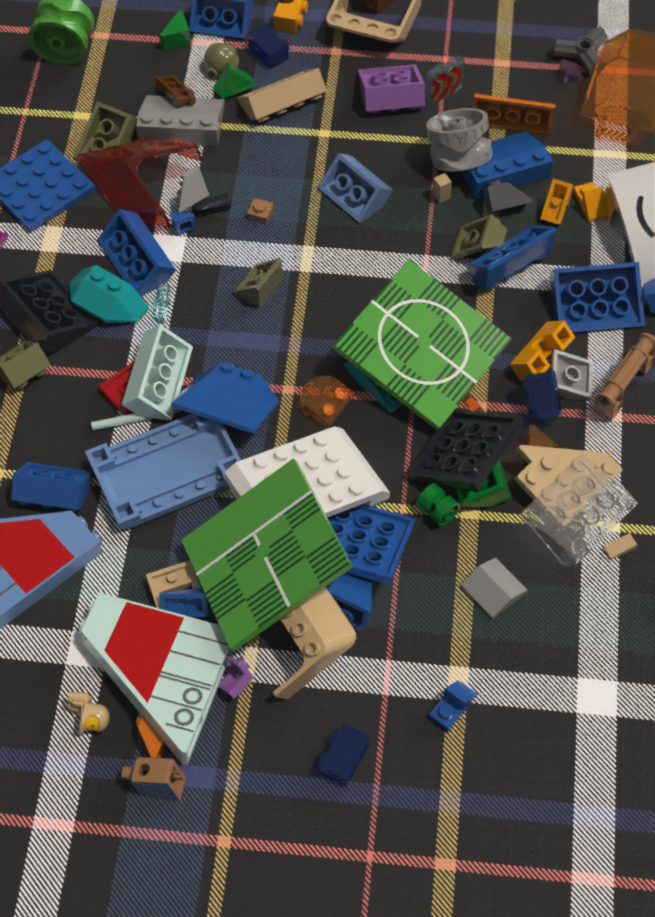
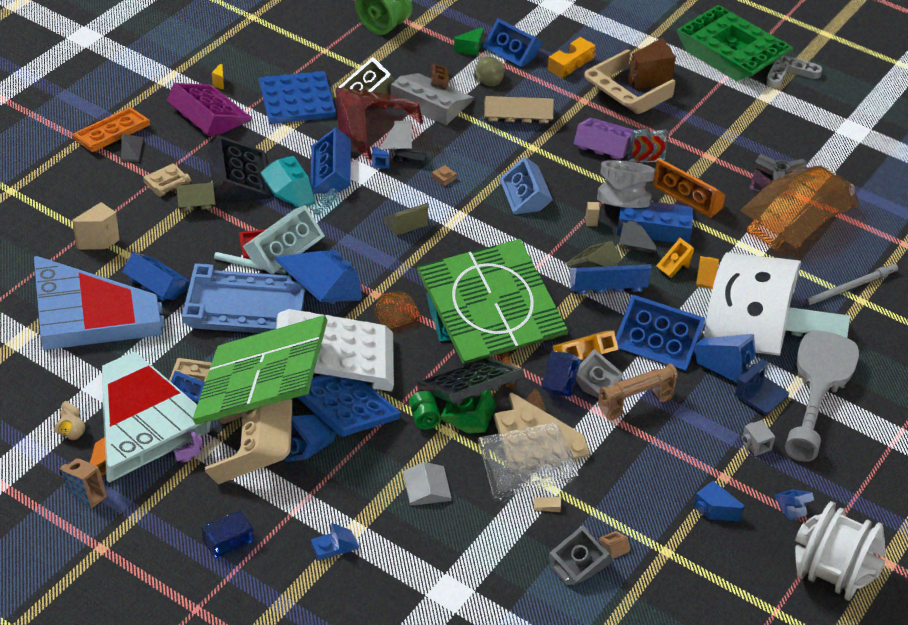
camera: 25 degrees right, 15 degrees down
green slope [213,64,257,99] -> none
clear blue brick [247,23,290,69] -> none

